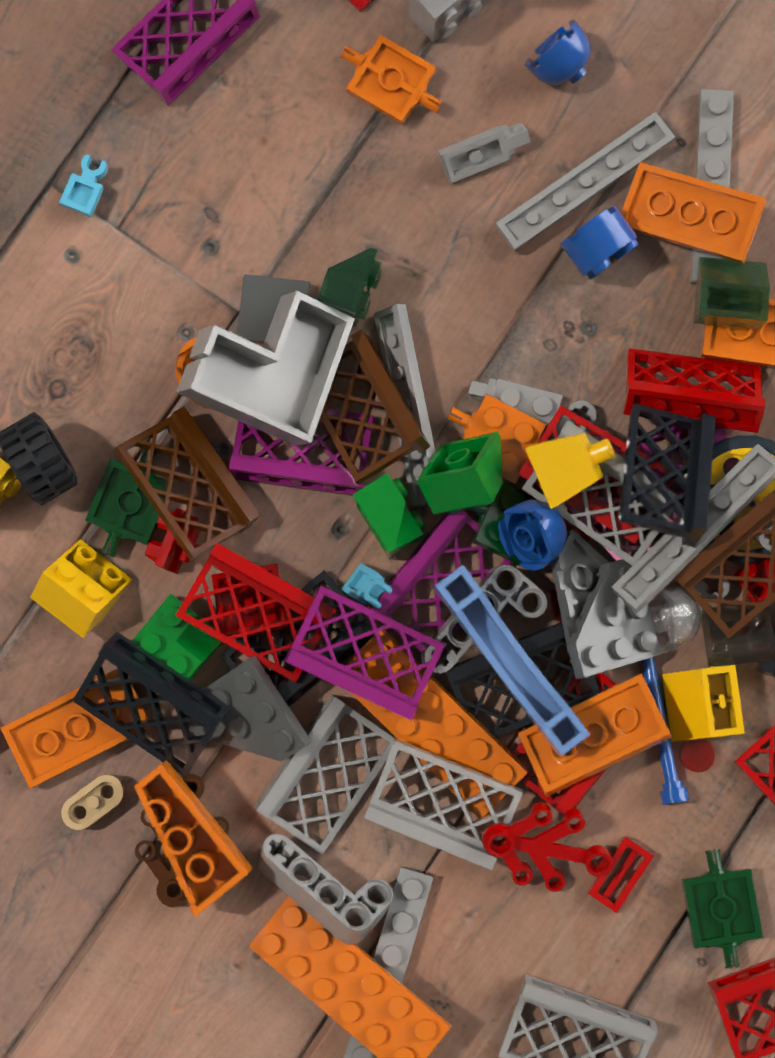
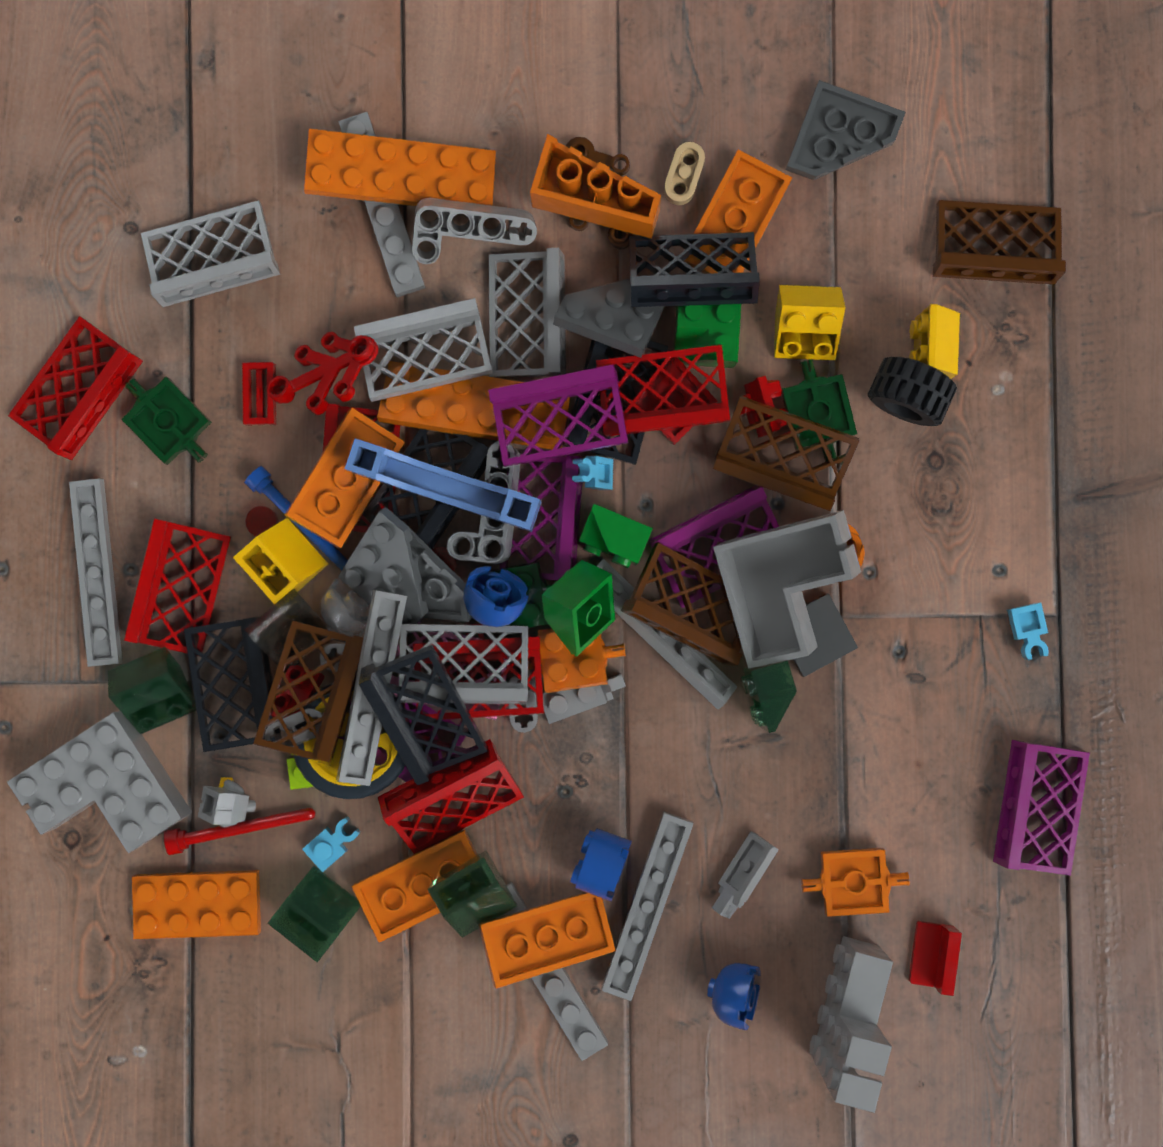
camera: 145 degrees right, 5 degrees up
yellow torso [525,432,615,509] -> none

